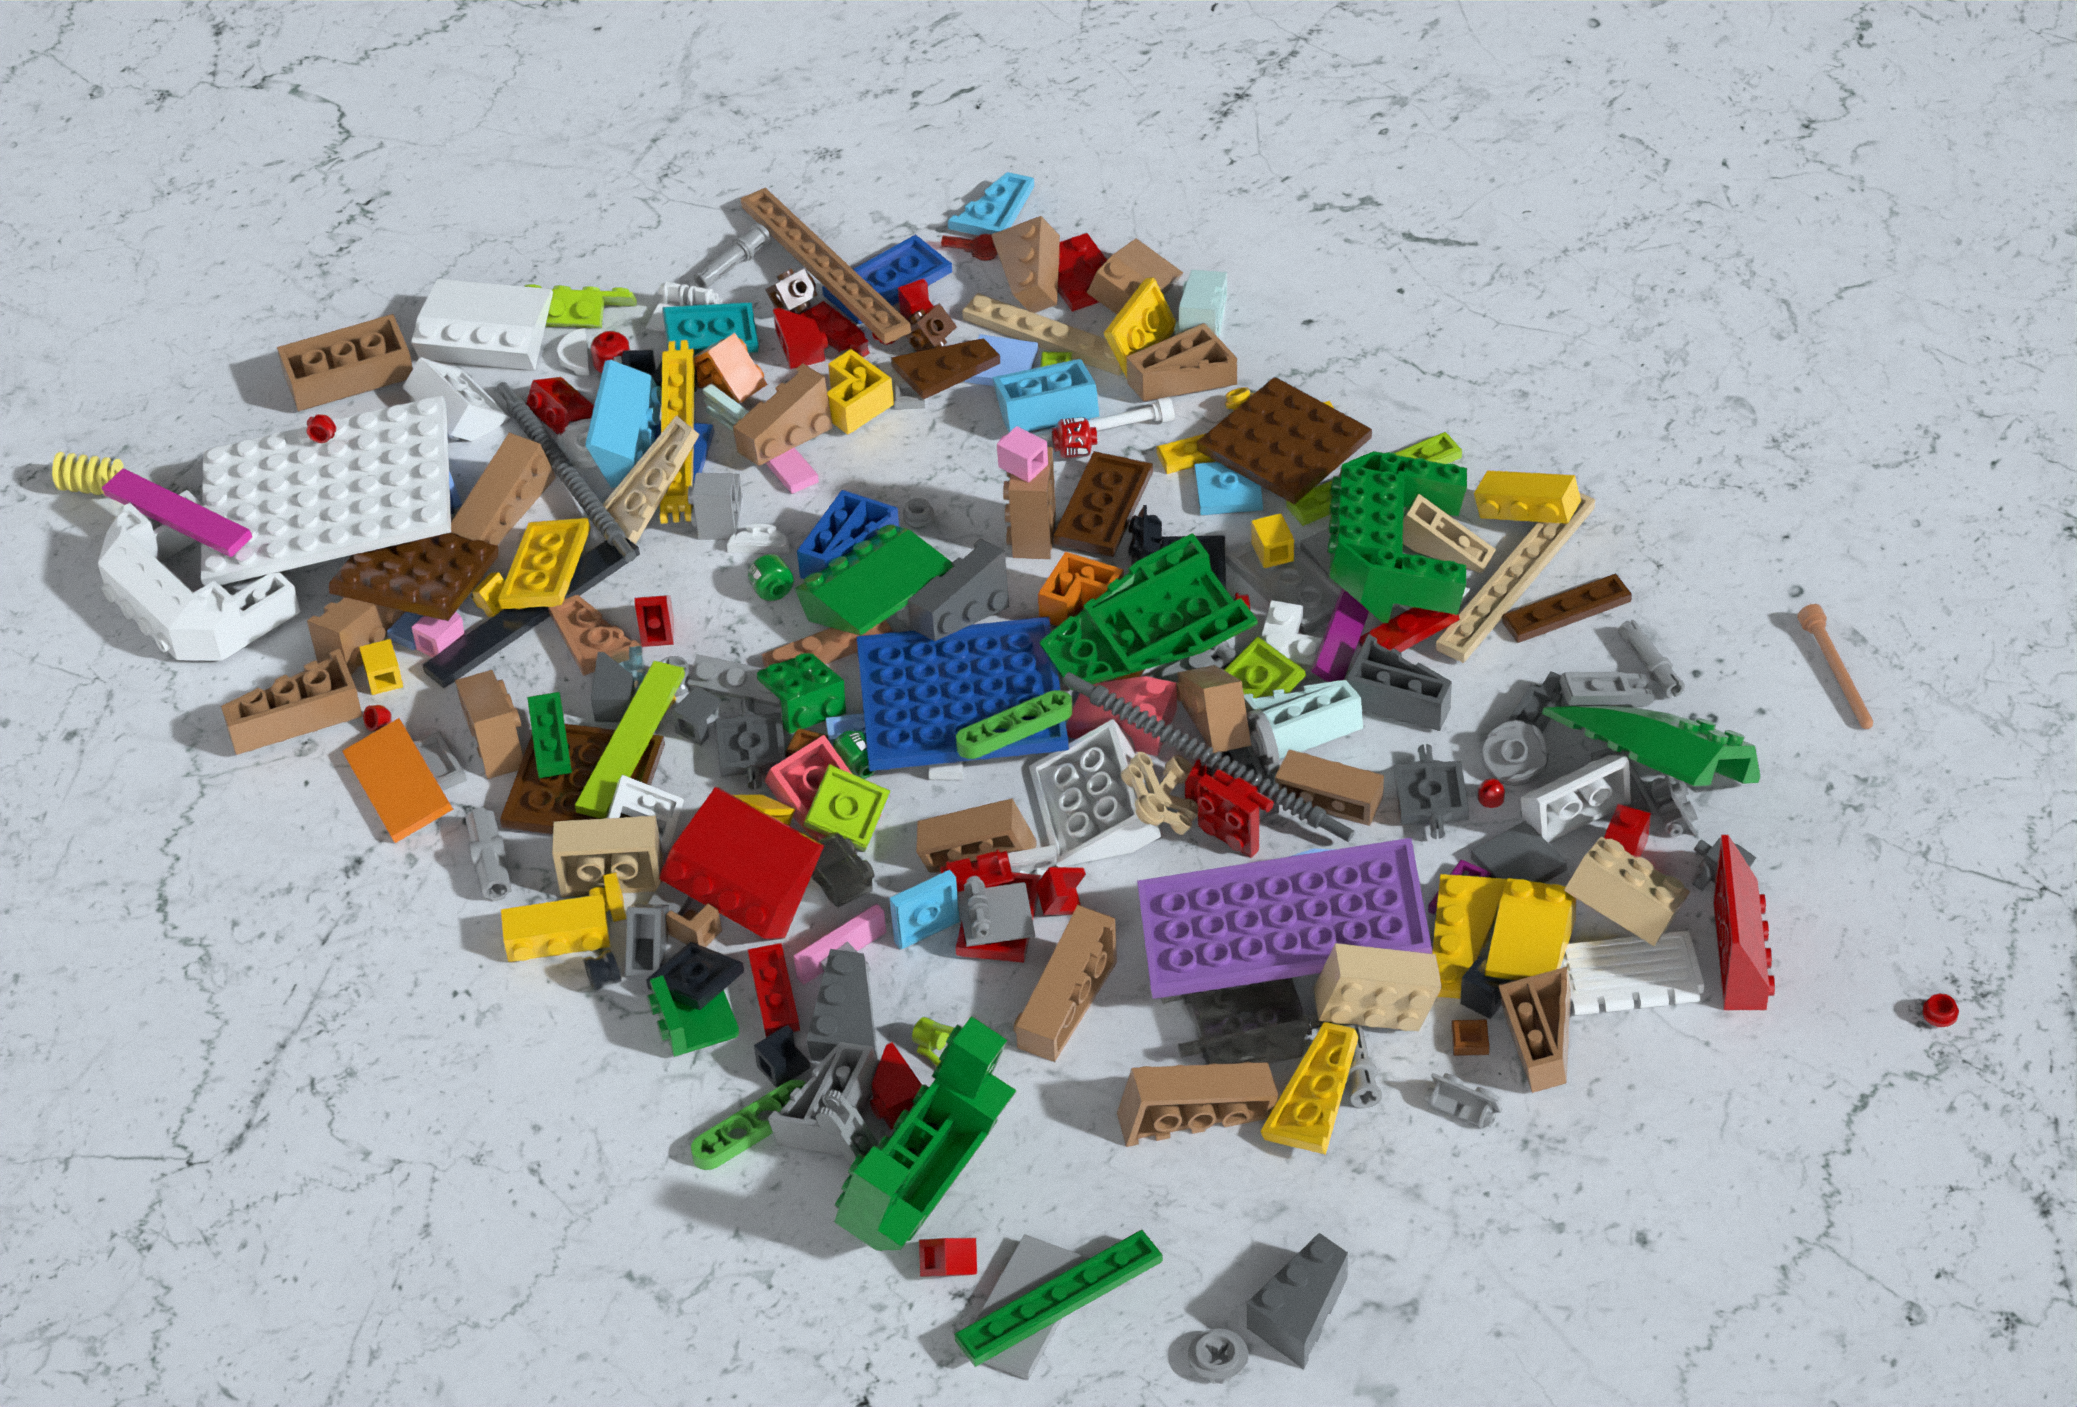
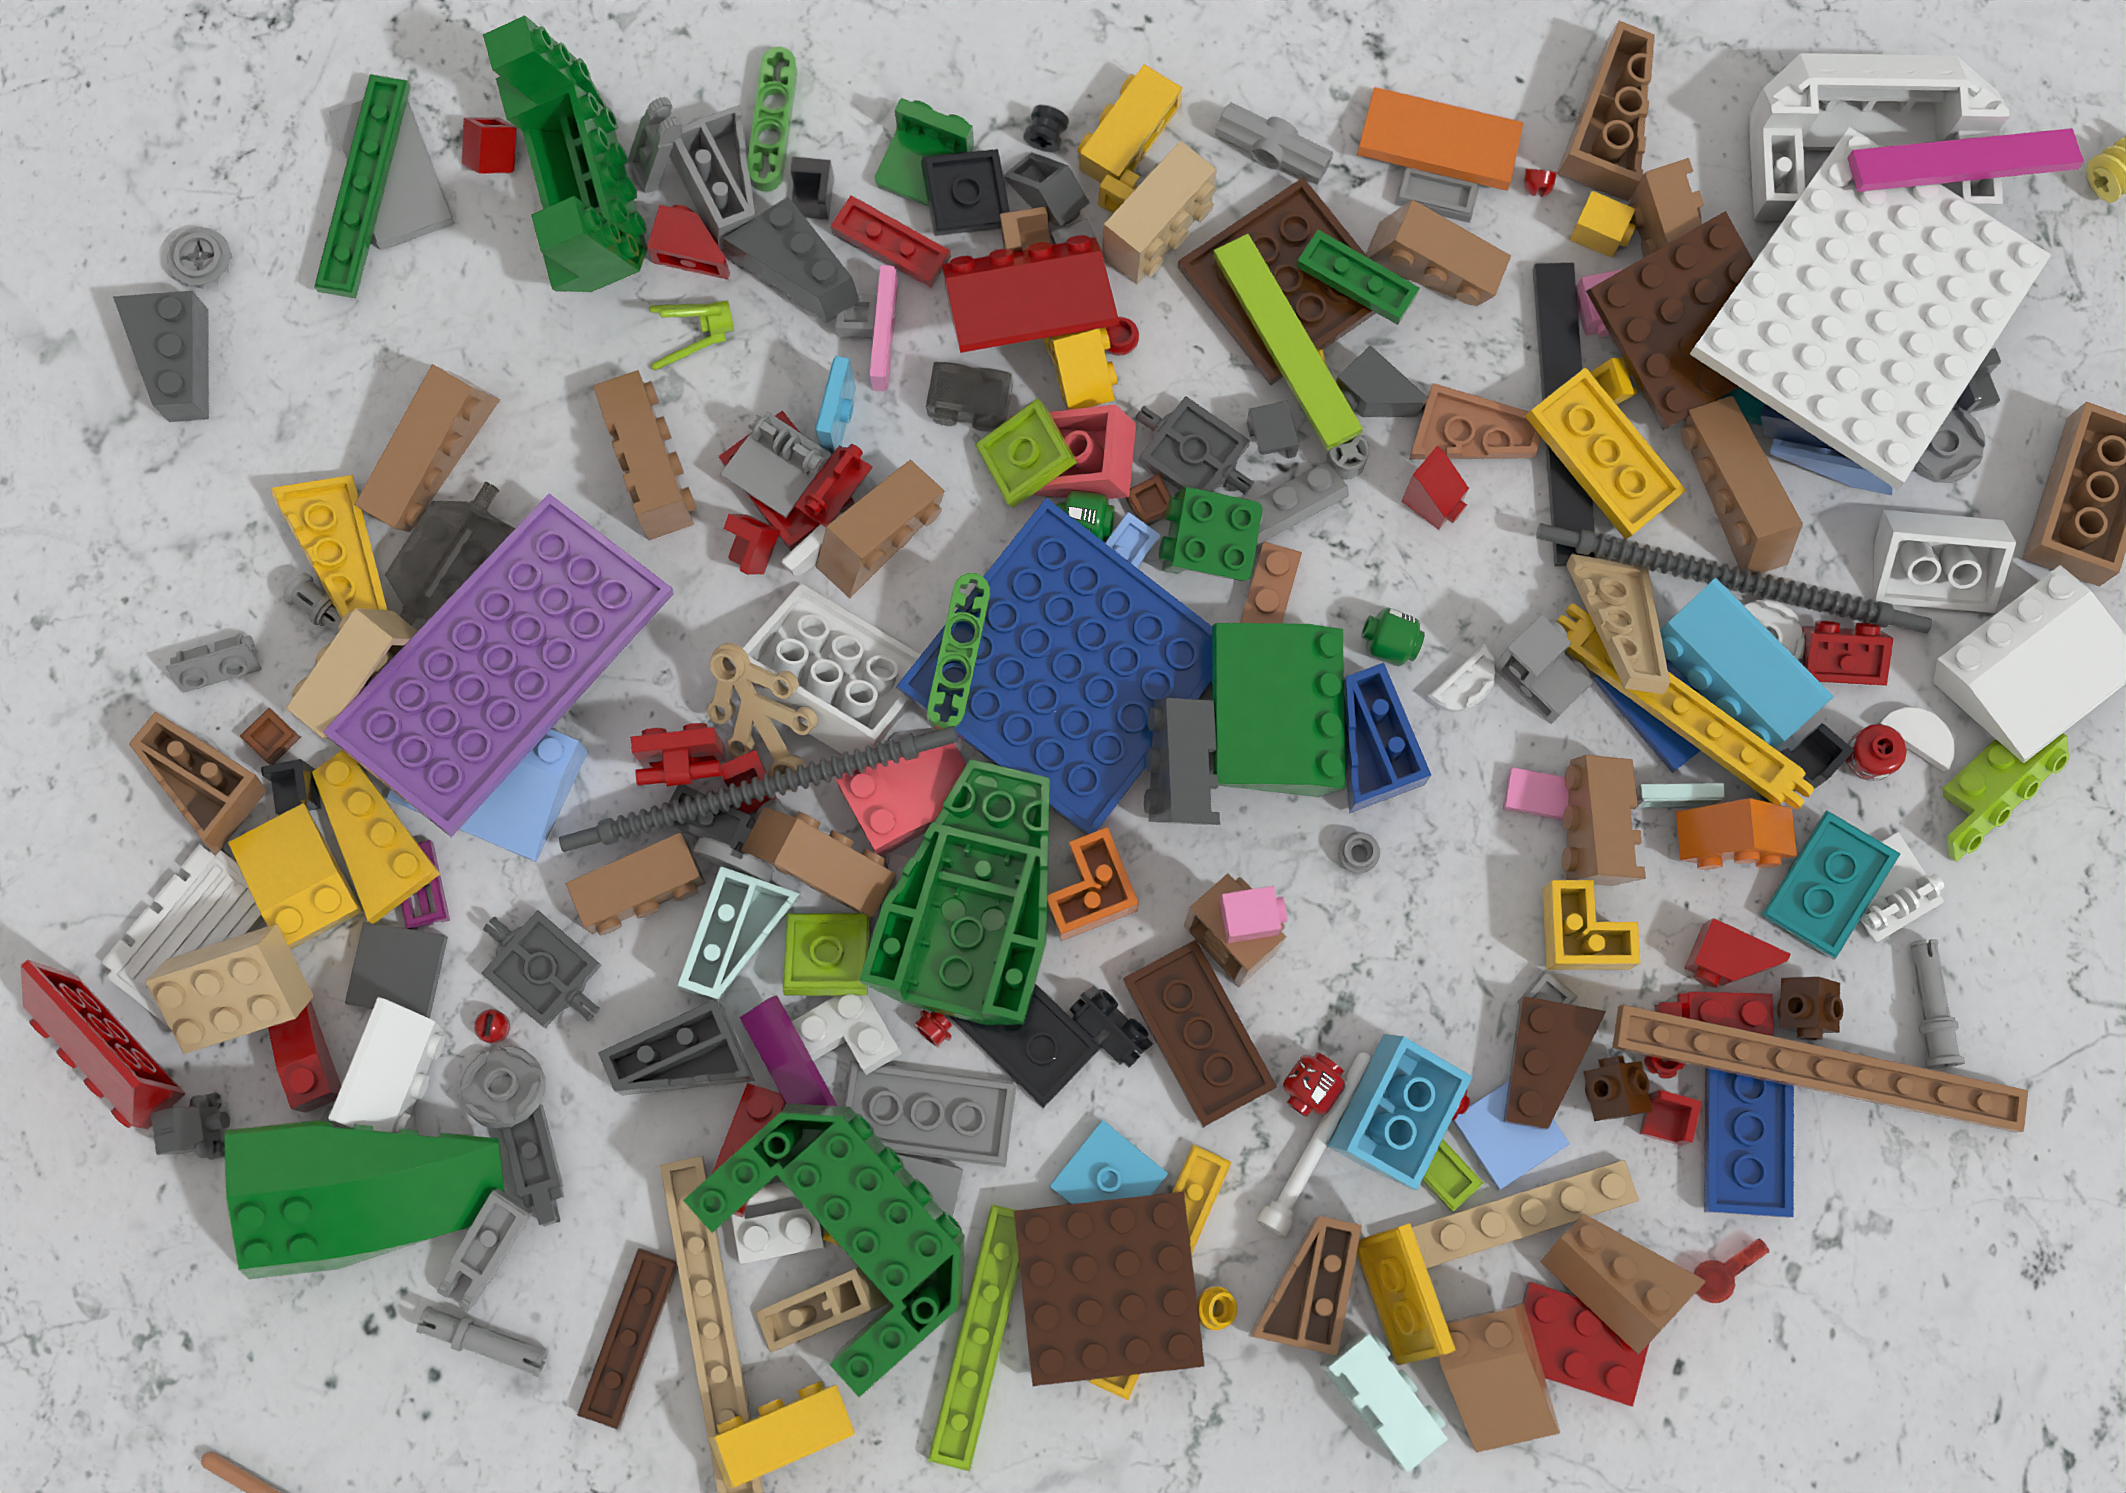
camera: 130 degrees right, 30 degrees up
red plate [306,414,337,443] -> none
white plate [607,775,684,854] -> none
clear light blue plate [623,646,646,689] -> none
medium azure wing [948,172,1034,239] -> none
yellow brick [1251,513,1294,569] -> none

